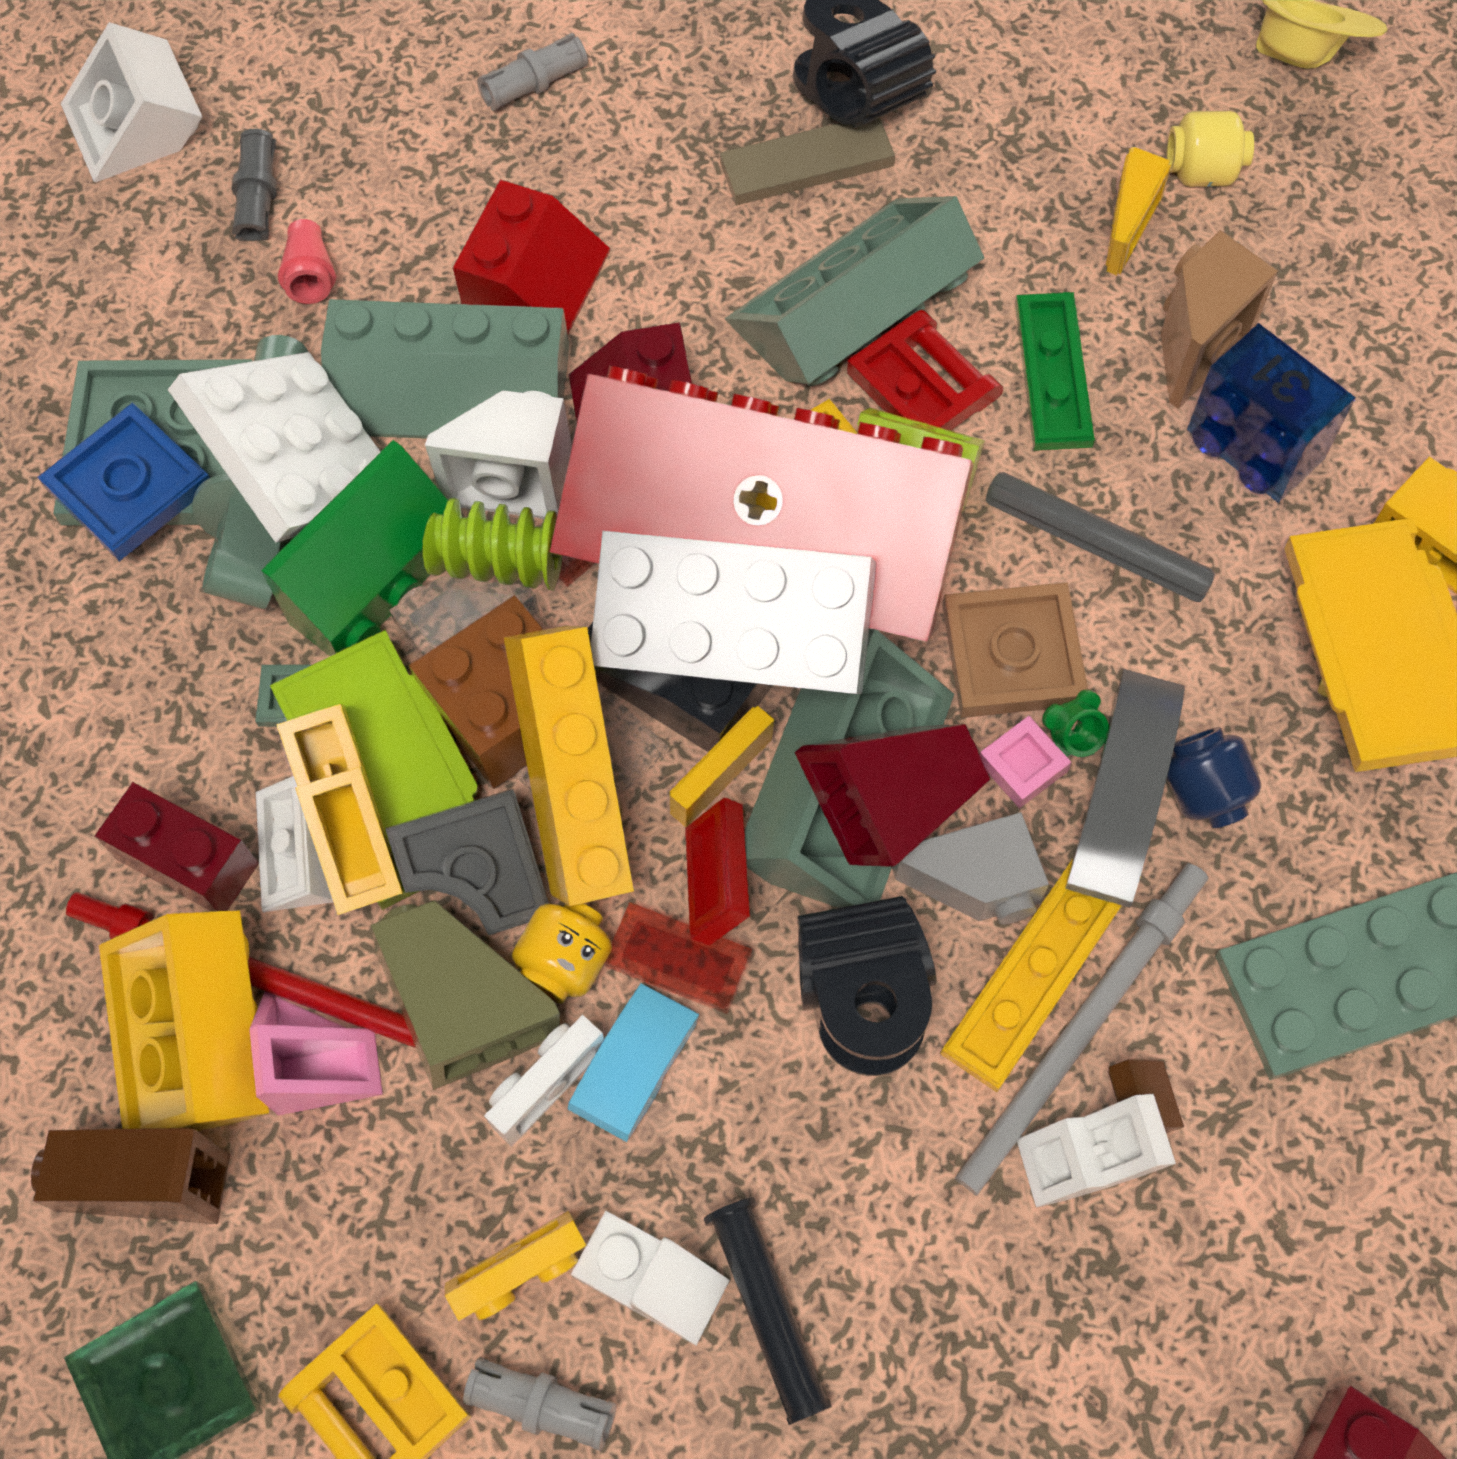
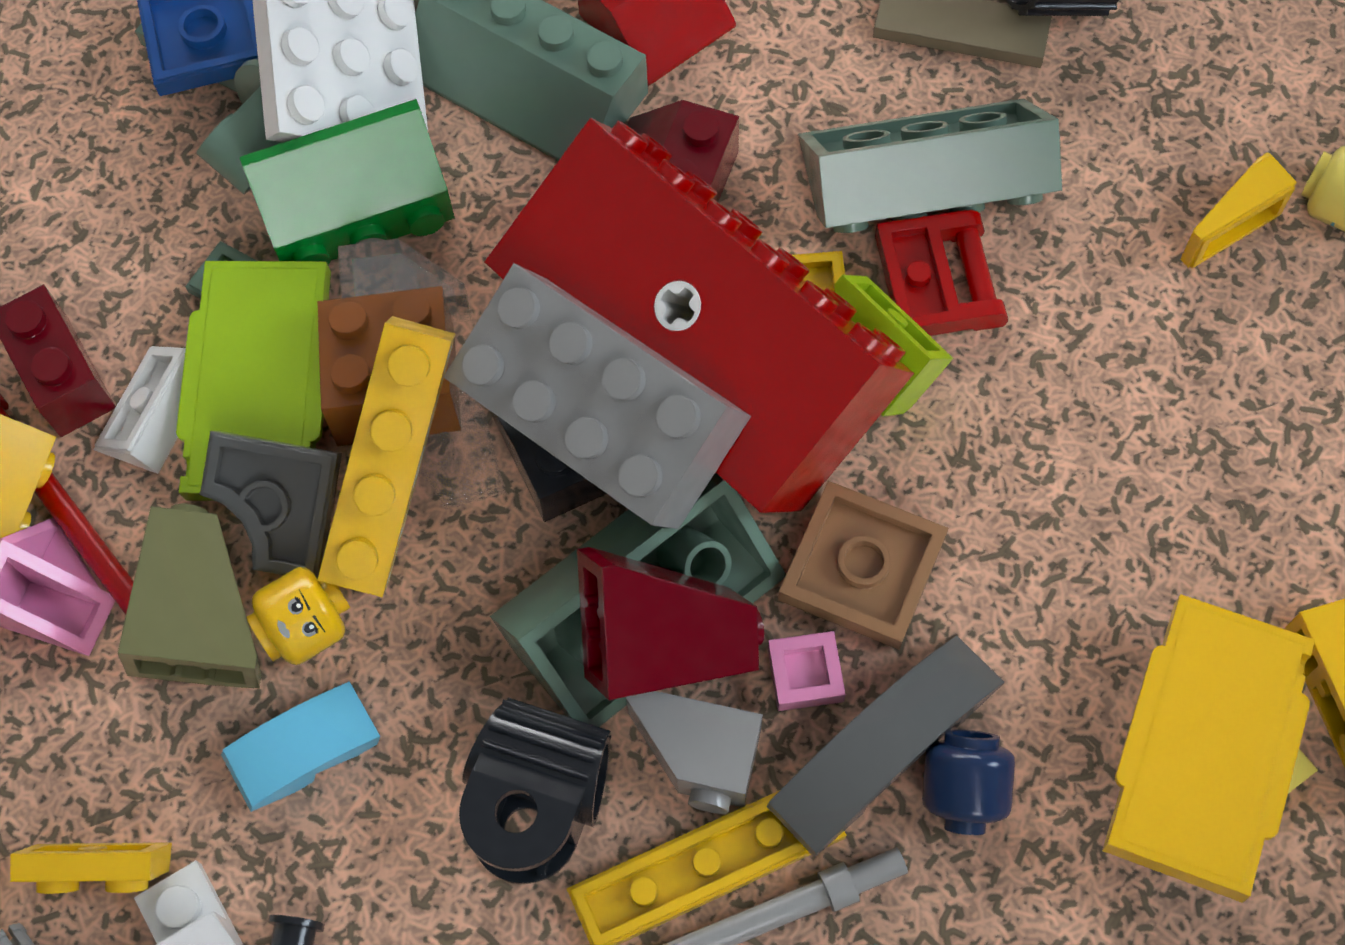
camera: 30 degrees right, 0 degrees up
yellow slope [276,704,403,915] -> none
lime piece [423,498,562,591] -> none
white slope [425,390,572,519] -> none
white plate [484,1015,604,1147] -> none
clear red tile [604,902,752,1014] -> none
yellow tile [669,705,774,827] -> none
red tile [685,797,750,946] -> none
dark grey axle [986,472,1215,602] -> none
green tile [1015,292,1095,451] -> none
green plate [1042,689,1109,757] -> none
medium nougat slope [1161,230,1278,409] -> none
clear blue brick [1187,323,1356,503] -> none

